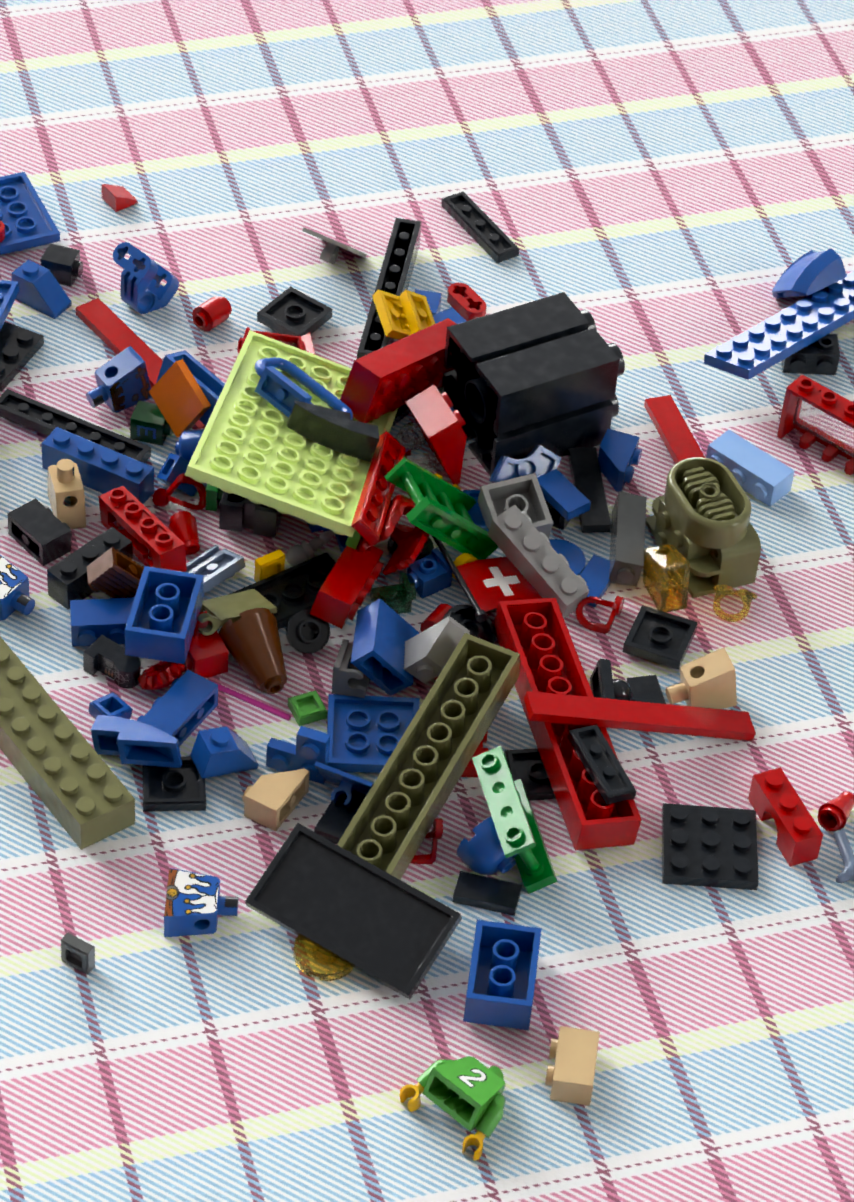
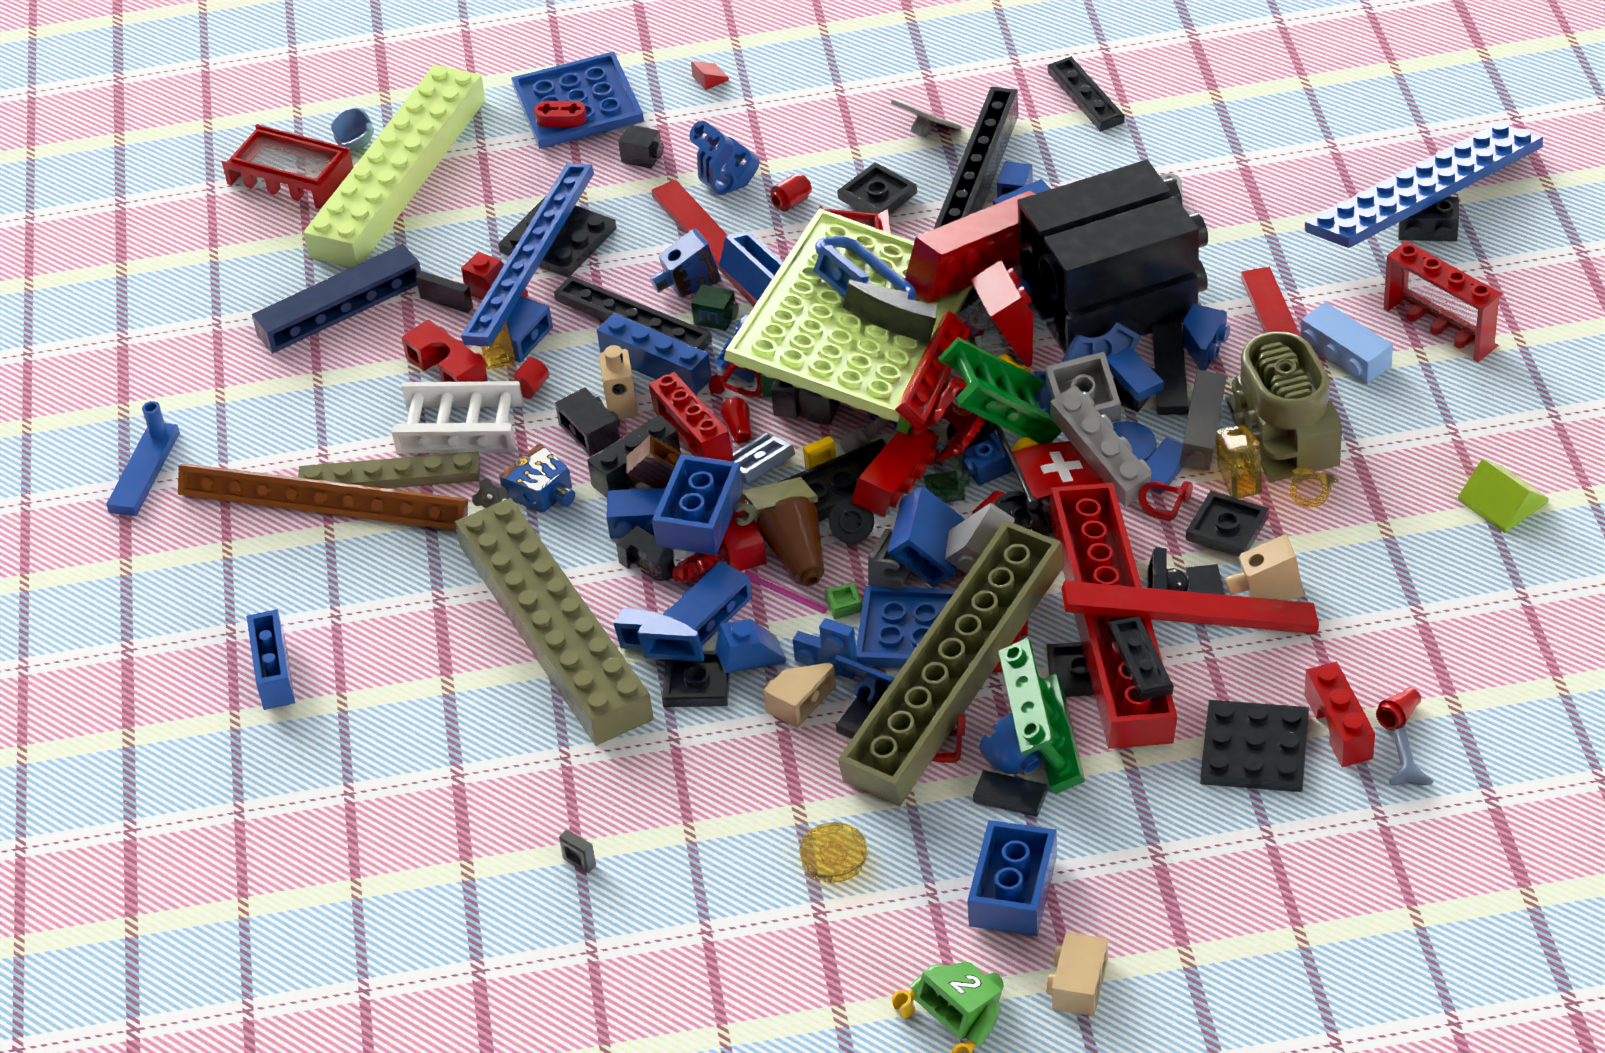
camera: 15 degrees right, 0 degrees up
blue slope [12,259,72,319] -> none
blue brick [89,692,133,719] -> none
orange tile [149,359,211,438] -> none
torso [164,868,239,937] -> none
black tile [245,823,462,999] -> none
yellow slope [372,289,435,340] -> none
red beam [447,283,487,321] -> none
blue slope [772,248,847,298] -> none

